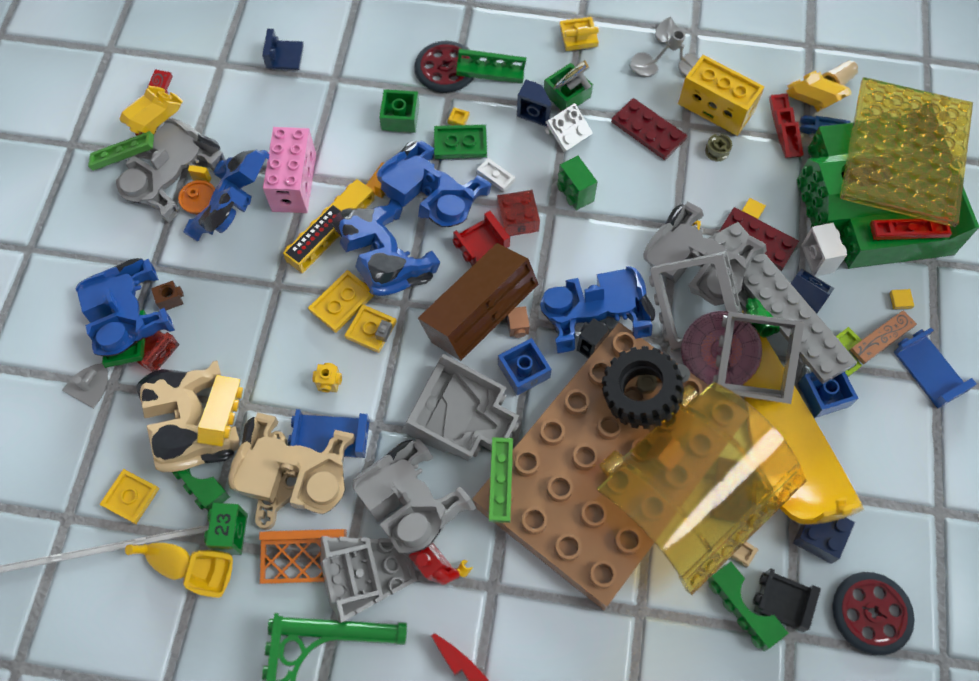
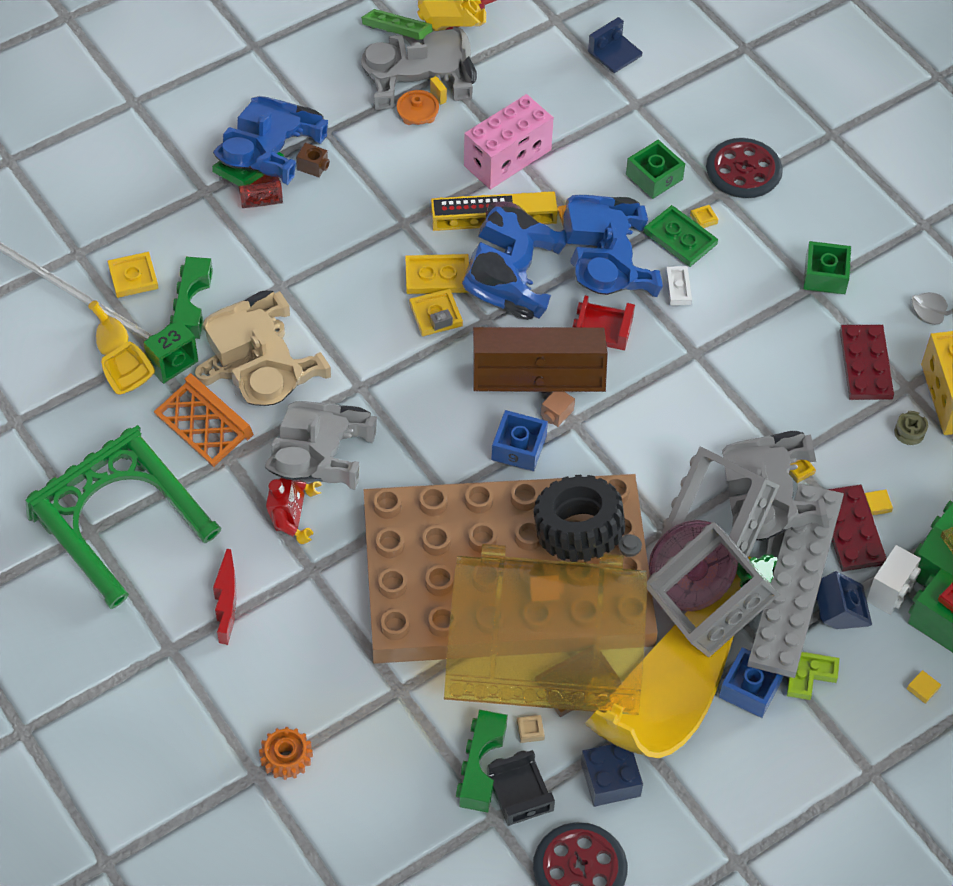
camera: 45 degrees right, 10 degrees down
light grey shield [62,363,108,408] -> none
tan animal [136,360,239,472] -> none
blue animal [183,150,269,241] -> none
yellow brick [197,375,243,447] -> none
blue panel [288,409,370,458] -> none
yellow brick [312,363,342,393] -> none
light grey wedge [320,536,417,623] -> none
light grey panel [402,354,519,461] -> none
green fence [456,49,526,84] -> none
bright green plate [489,437,513,523] -> none
clear red brick [497,190,540,236] -> none
dark blue slope [517,79,551,127] -> none
blue animal [540,266,655,353] -> none
white plate [545,103,593,152] -> none
shield [554,60,591,90] -> none
green brick [557,156,598,211] -> none
yellow plate [559,17,599,51] -> none
black brick [576,318,609,359] -> none
nougat slope [850,310,917,365] -> none
blue panel [894,328,977,409] -> none

